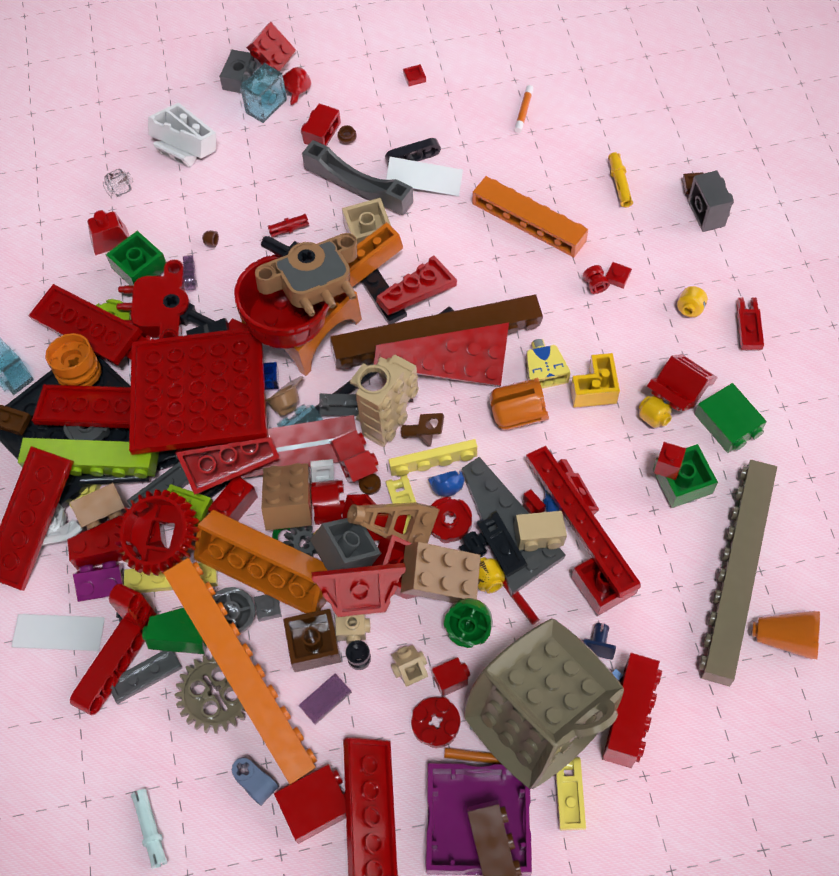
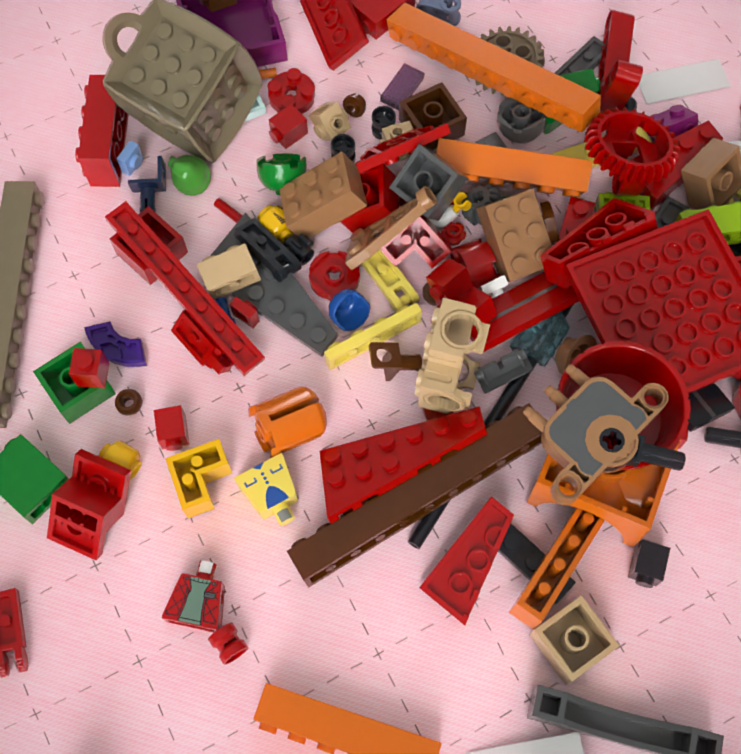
camera: 160 degrees right, 5 degrees up
red pin [267,214,309,238] -> none
red plate [606,262,632,289] -> none
yellow head [677,286,708,317] -> none
none -> dark purple tile [84,321,147,367]
none -> reddish brown plate [115,389,143,416]
none -> red brick [153,405,190,451]
none -> torso [162,560,225,633]
none -> black wheel [331,134,356,163]
none -> reddish brown plate [343,93,366,117]
none -> reddish brown plate [540,201,559,243]

